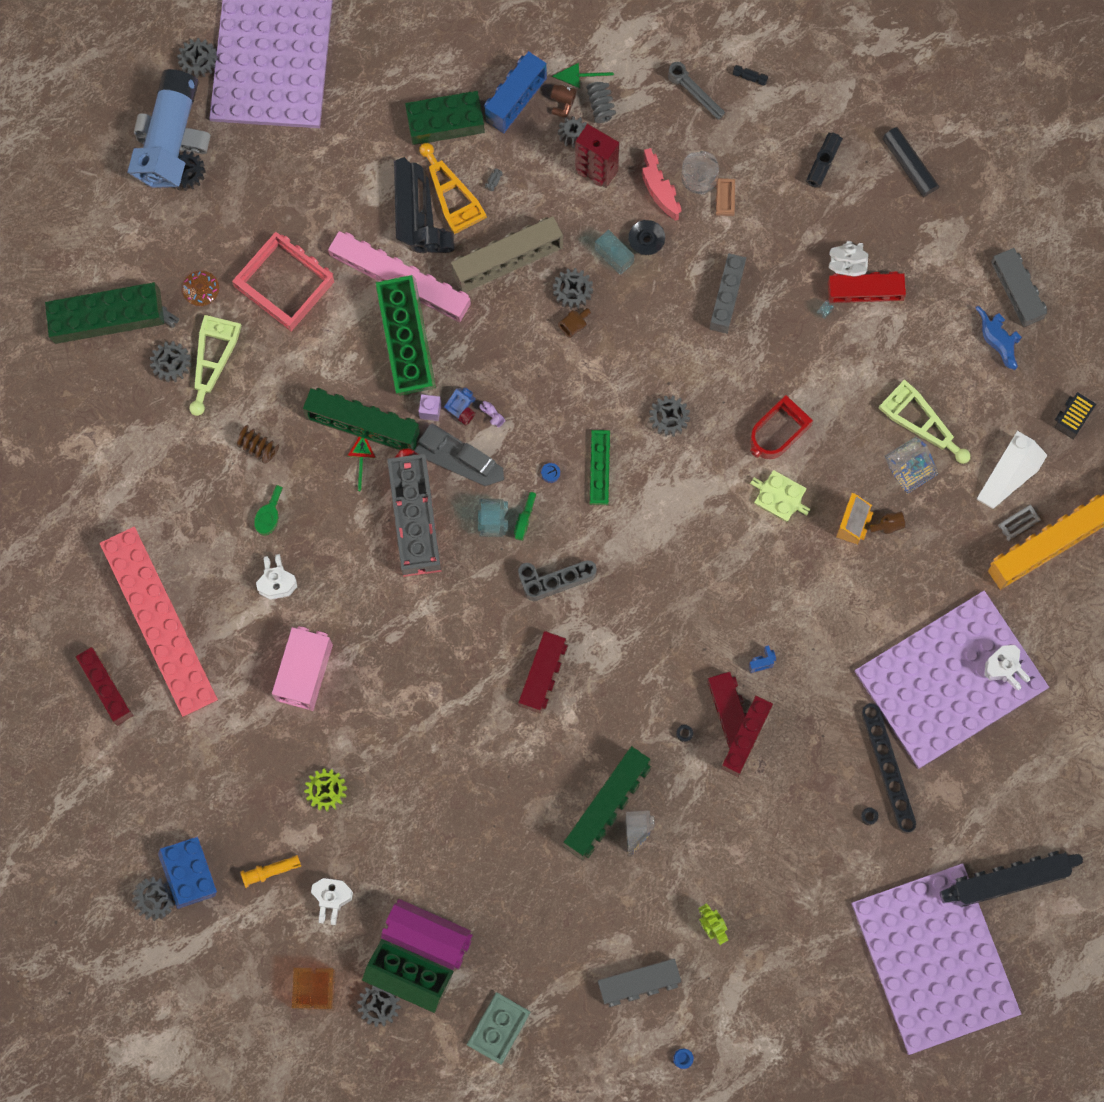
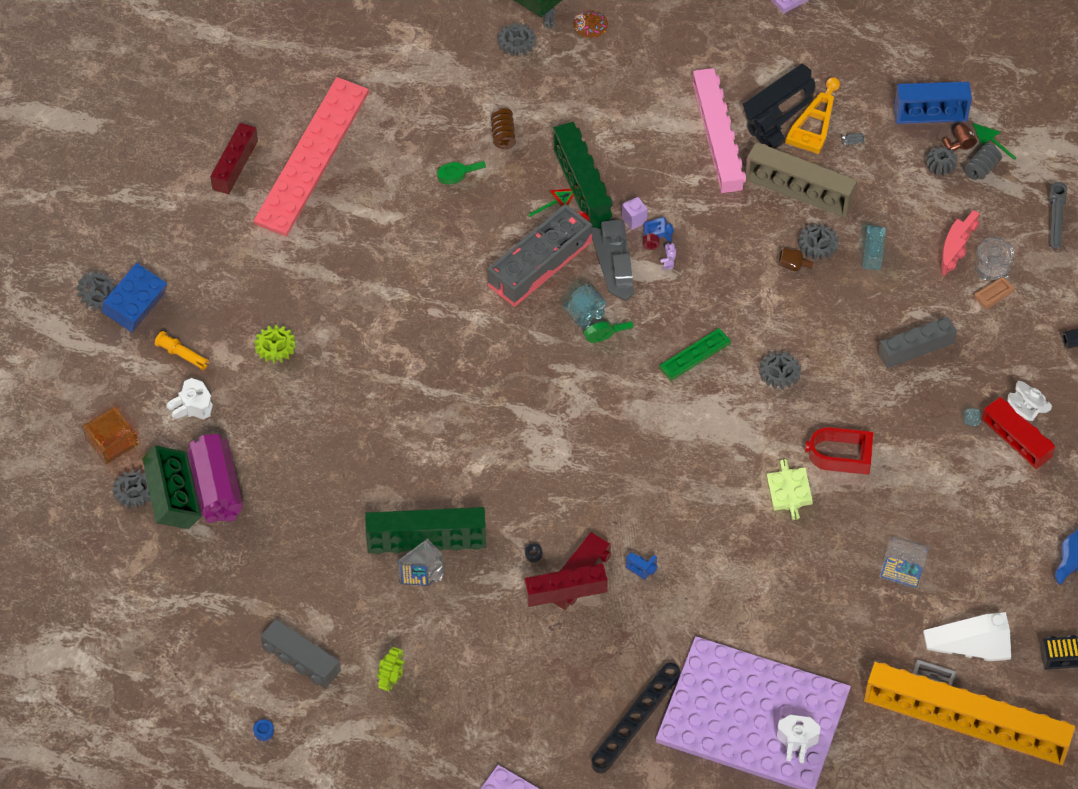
camera: 50 degrees right, 20 degrees down
yellowish green plate [189,315,241,416] -> none
coral window [232,232,334,332] -> none
white hinge [256,554,297,600] -> none
bright pink brick [272,626,333,711] -> none
green brick [375,275,436,396] -> none
dark green brick [405,91,485,145] -> none
sand green tile [467,992,531,1065] -> none
dark grey beam [518,560,597,601] -> none
dark red brick [518,631,568,714] -> none
blue tile [541,463,560,483] -> none
dark red brick [575,123,619,188] -> none
black dish [628,220,665,256] -> none
slope [836,493,873,545] -> none
black axle [860,807,879,826] -> none
reddish brown piece [869,511,906,534] -> none
yellowish green plate [879,380,970,464] -> none

